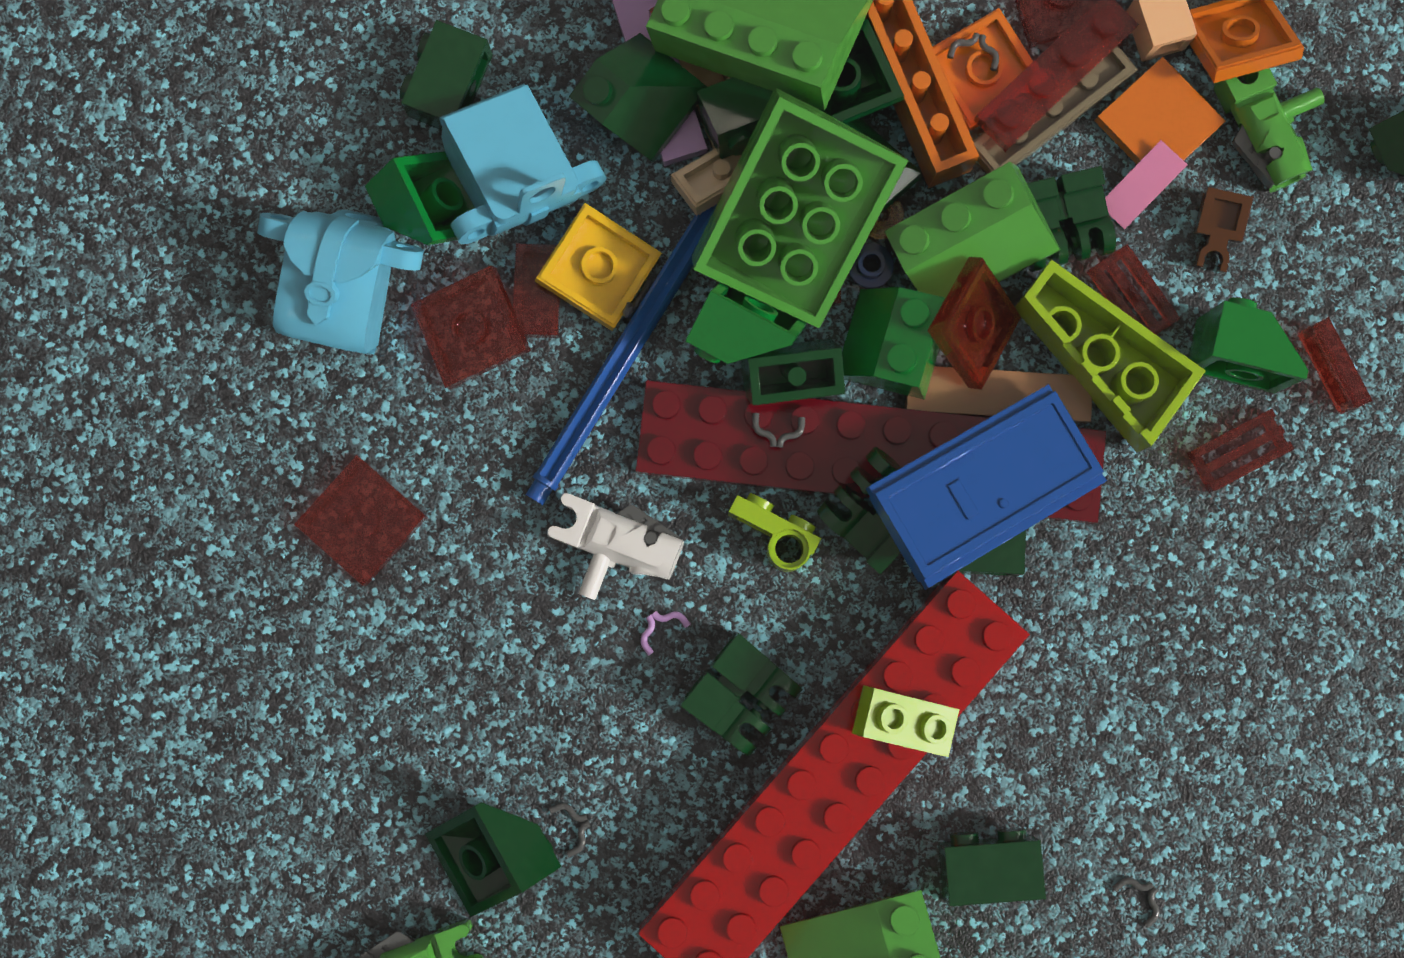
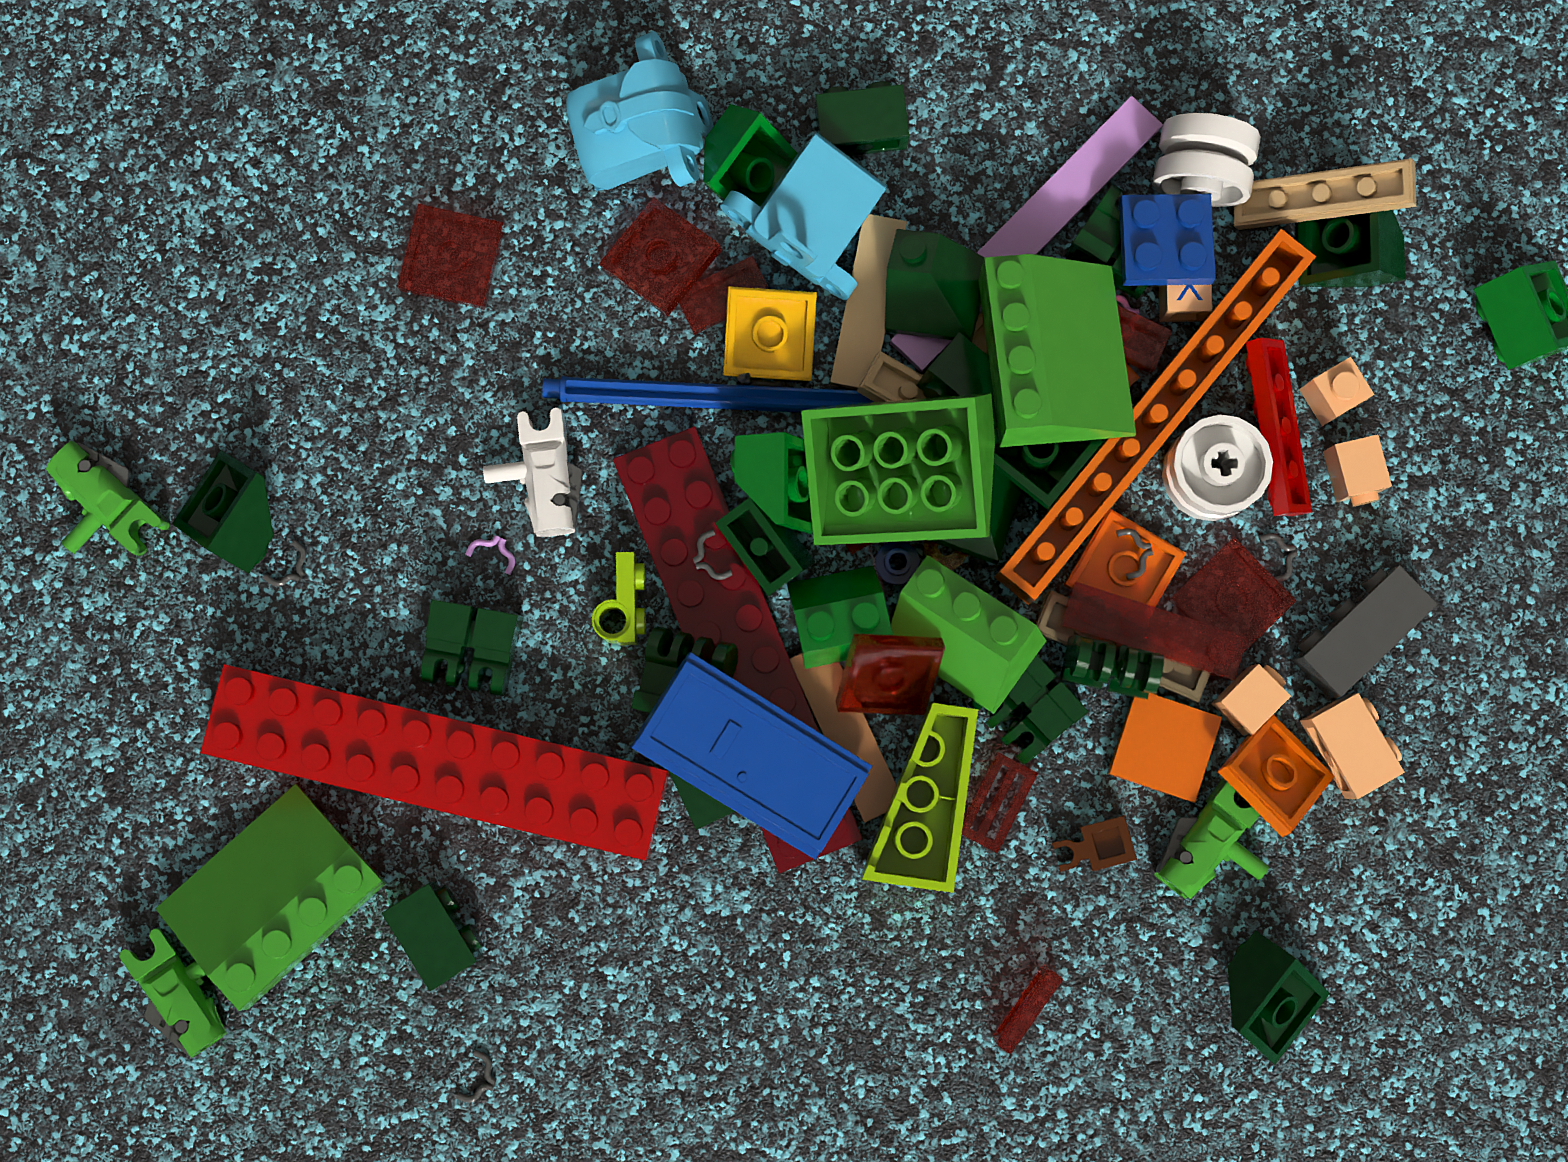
camera: 60 degrees right, 0 degrees up
lime plate [852,685,960,757] -> none
bright pink sticker [1105,140,1188,229] -> none
clear red tile [1187,409,1294,493] -> none
green slope [1188,298,1309,393] -> none
none -> tan tile [830,214,907,390]
none -> dark green legs [1059,635,1164,700]

